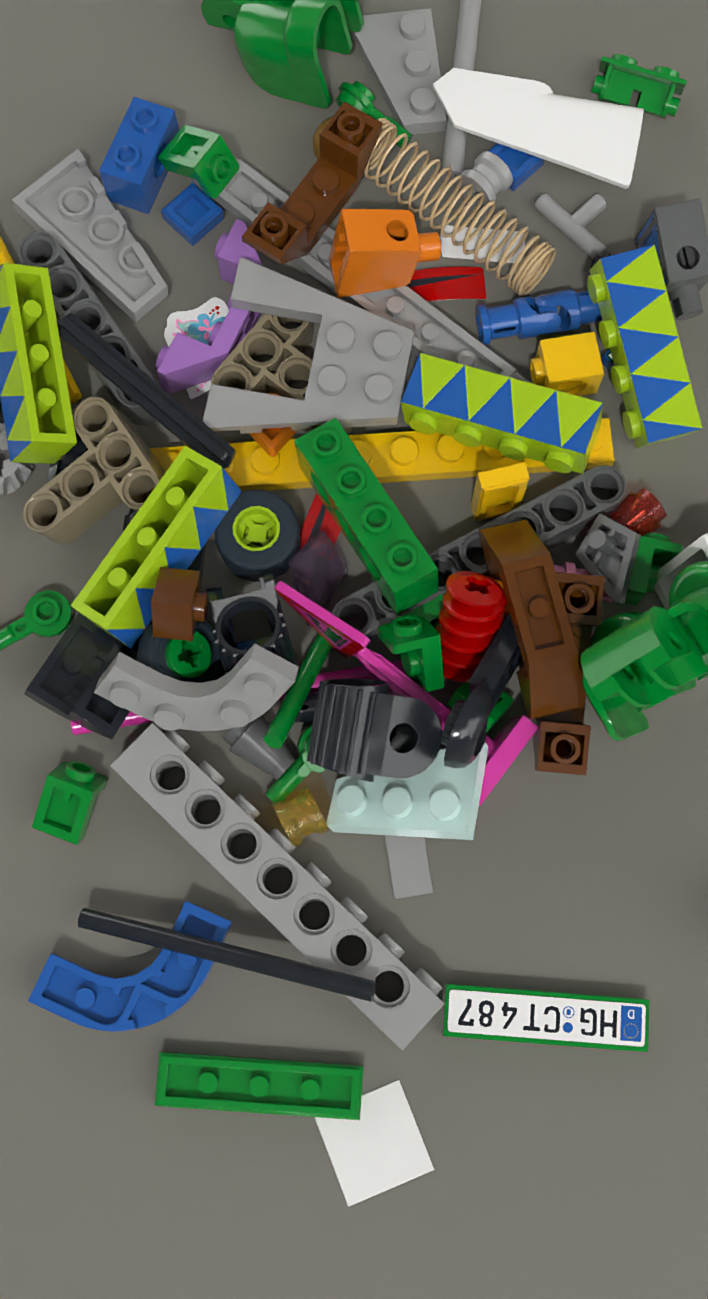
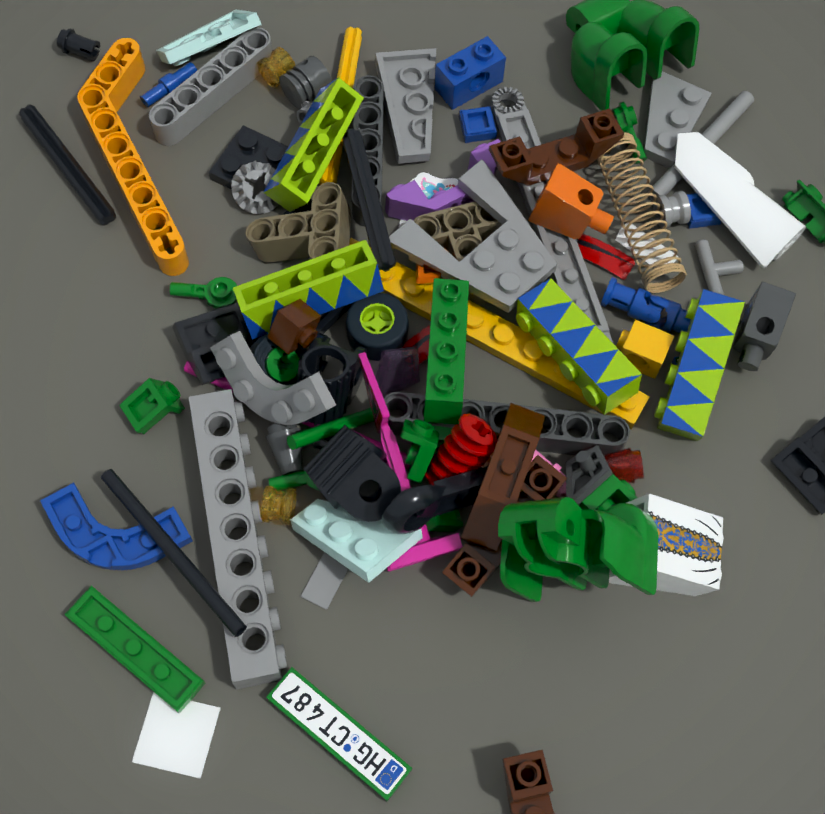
camera: 30 degrees right, 10 degrees down
green bracket [158,124,239,199] -> none
yellow tile [470,462,530,521] -> none

